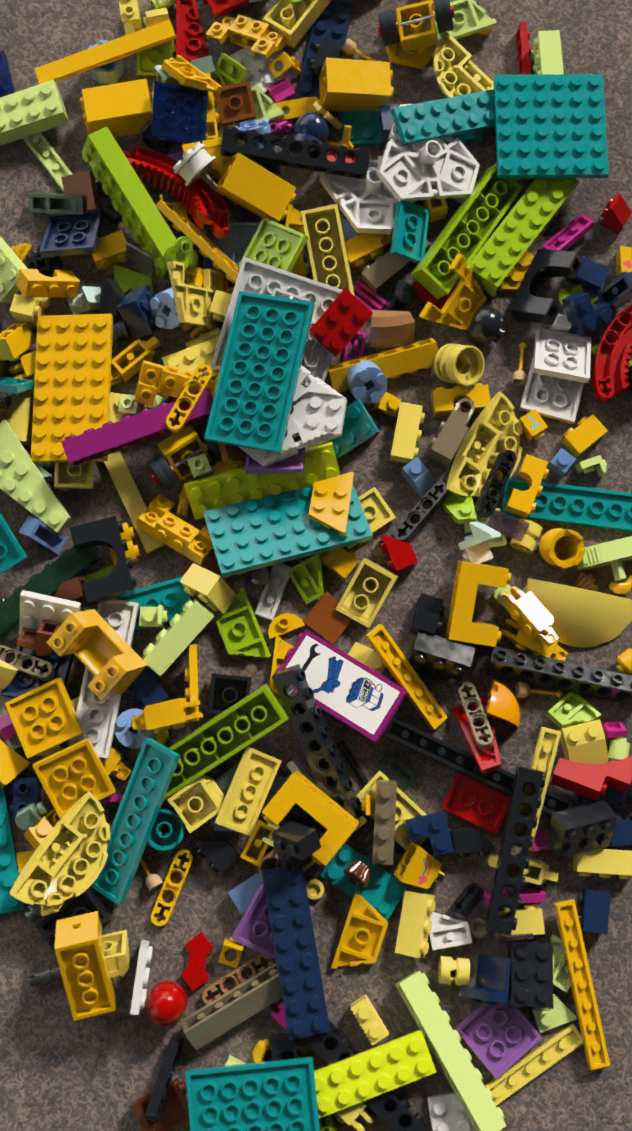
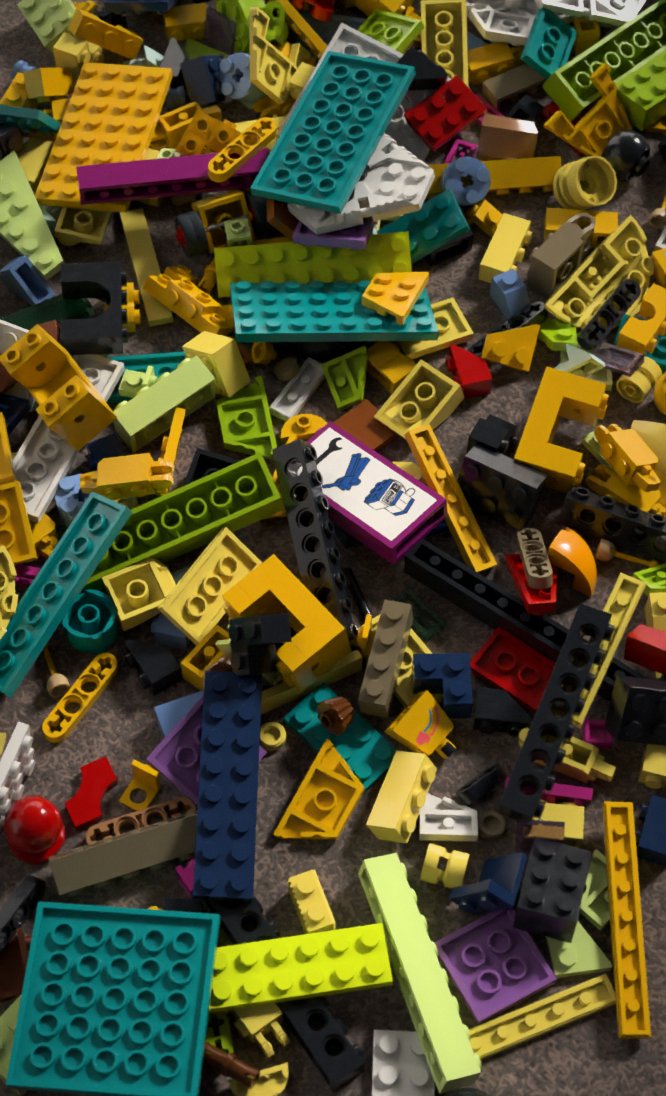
camera: 15 degrees right, 20 degrees down
none -> black slope [397,46,448,91]
none -> yellow wing [481,324,540,372]

